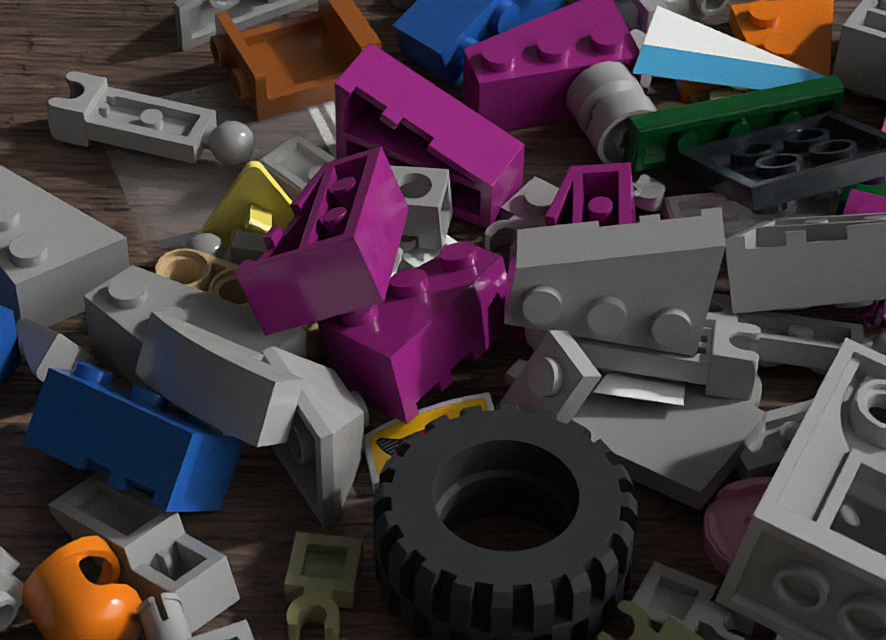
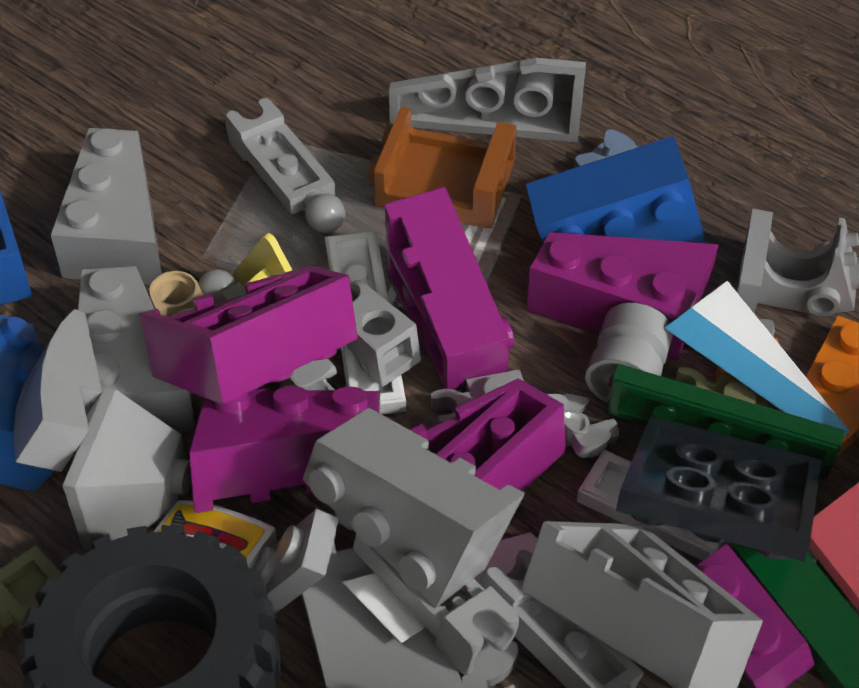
camera: 40 degrees right, 5 degrees up
light grey slope [16,318,98,382] -> none

